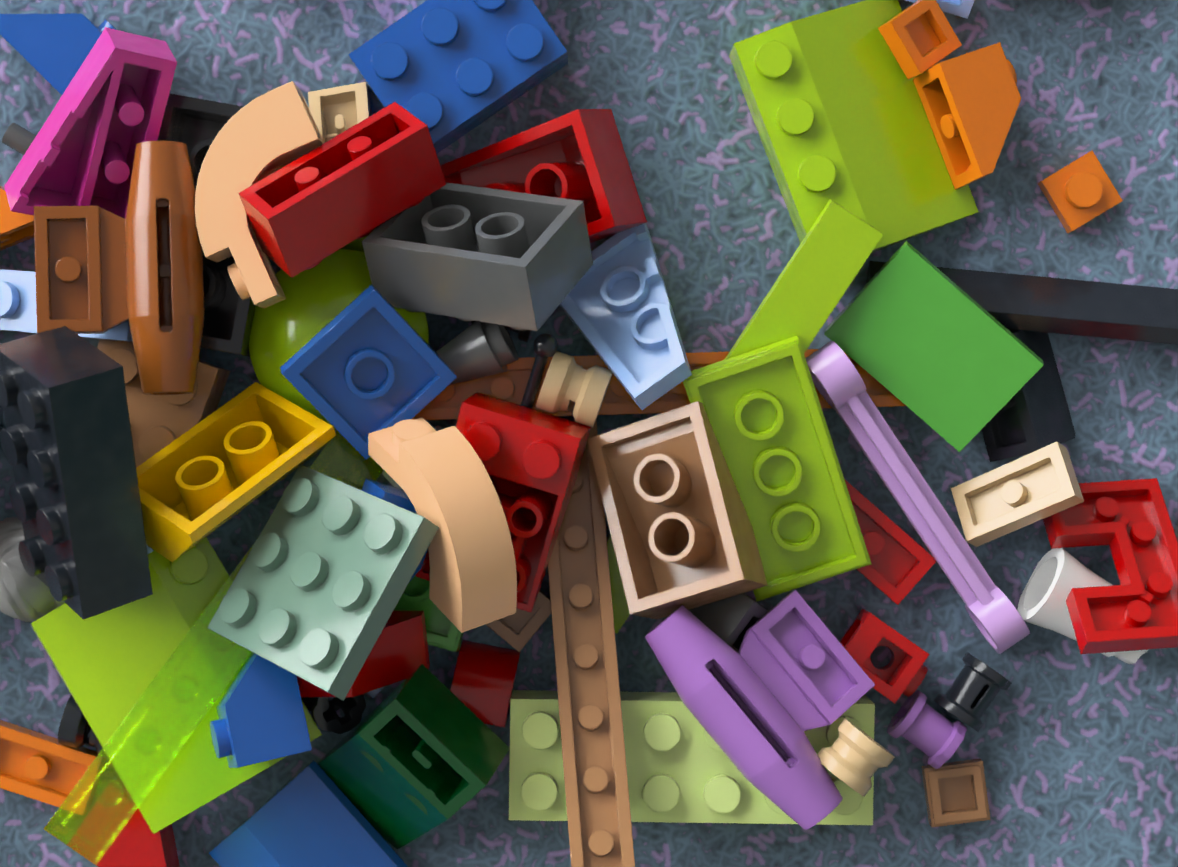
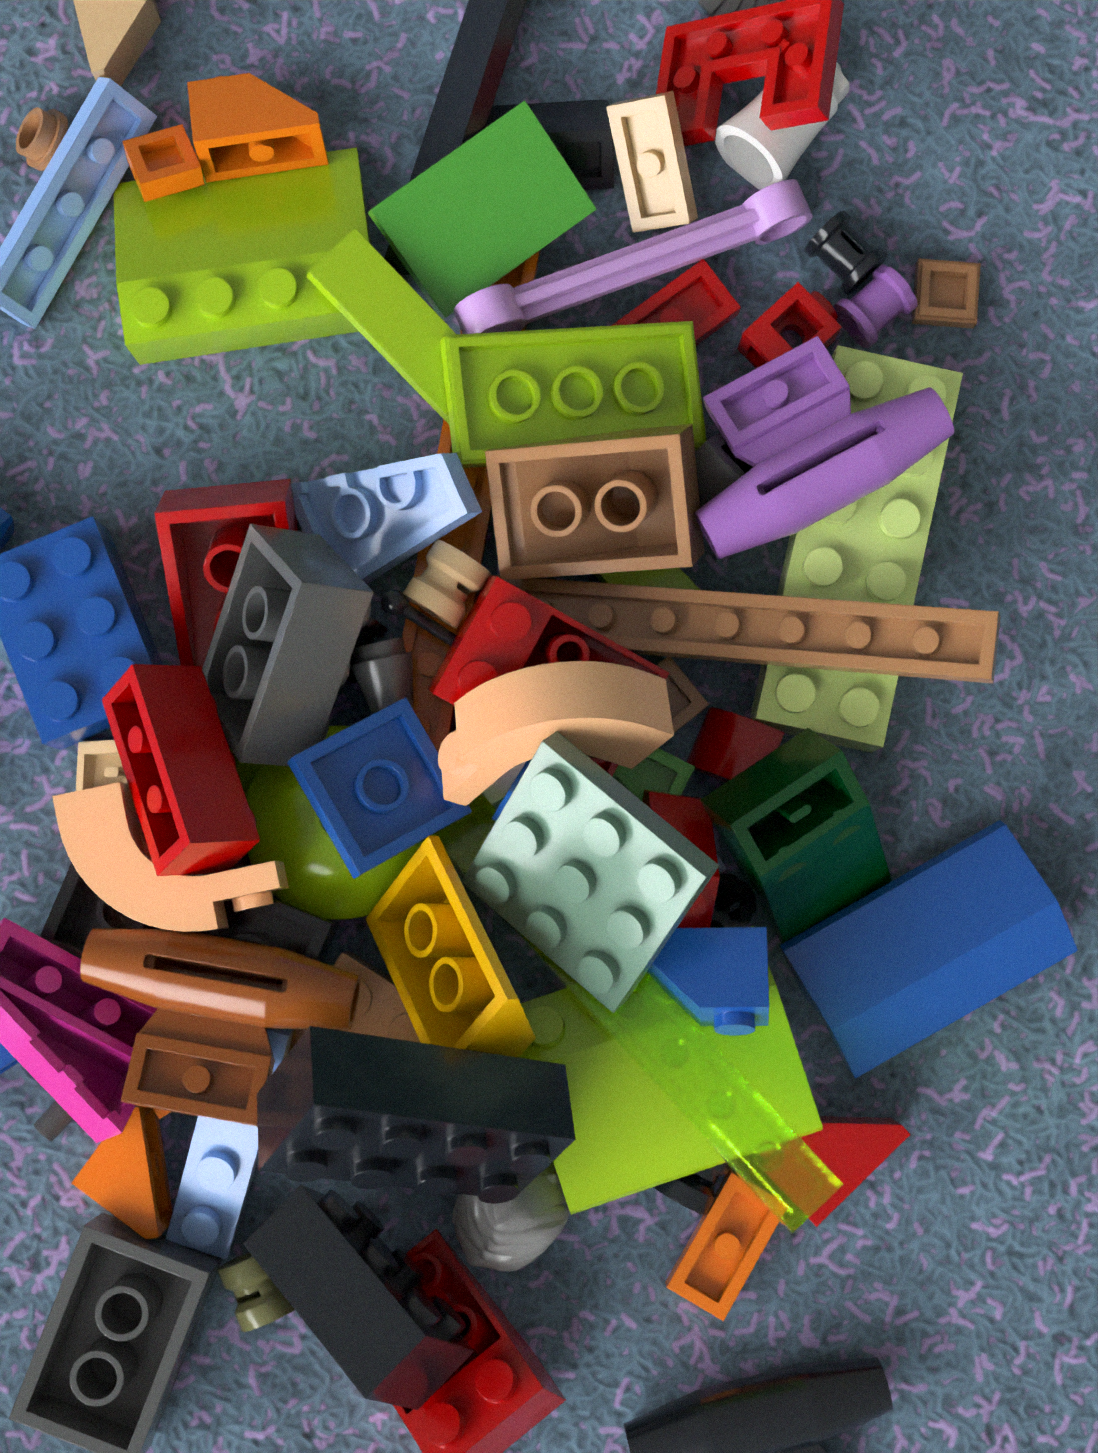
camera: 80 degrees left, 5 degrees down
tan wheel [817,718,895,796] -> none
orange plate [1037,151,1123,233] -> none

